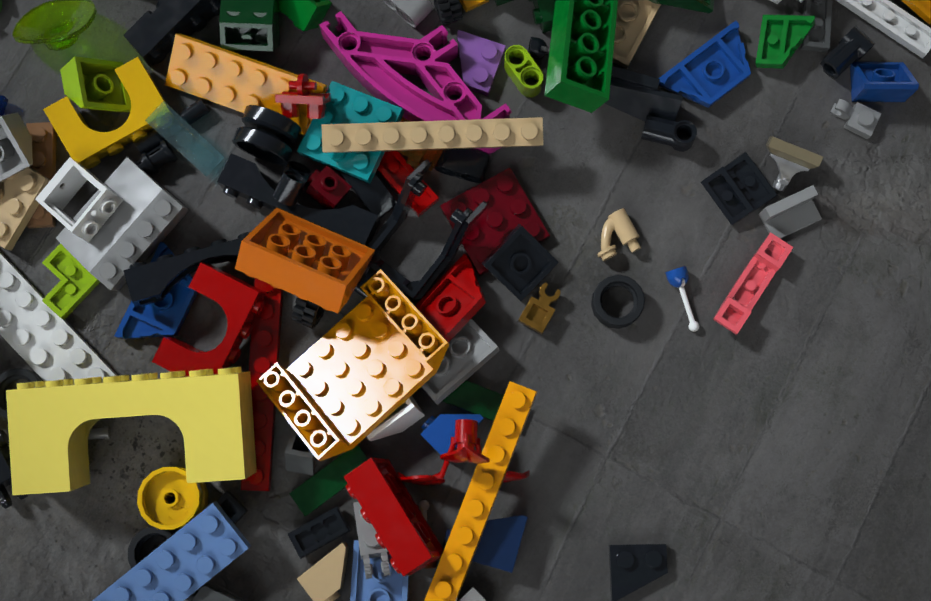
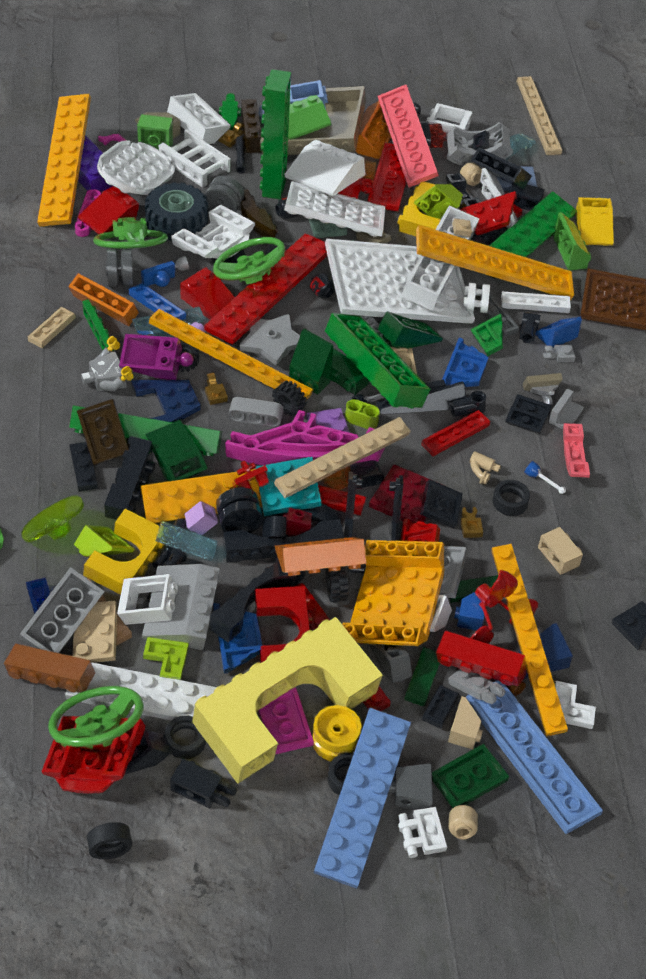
camera: 40 degrees left, 30 degrees down
none -> lavender brick [185,501,218,535]
none -> dark pink plate [258,688,314,754]
none -> red plate [421,410,490,456]
none -> tan brick [538,527,583,575]

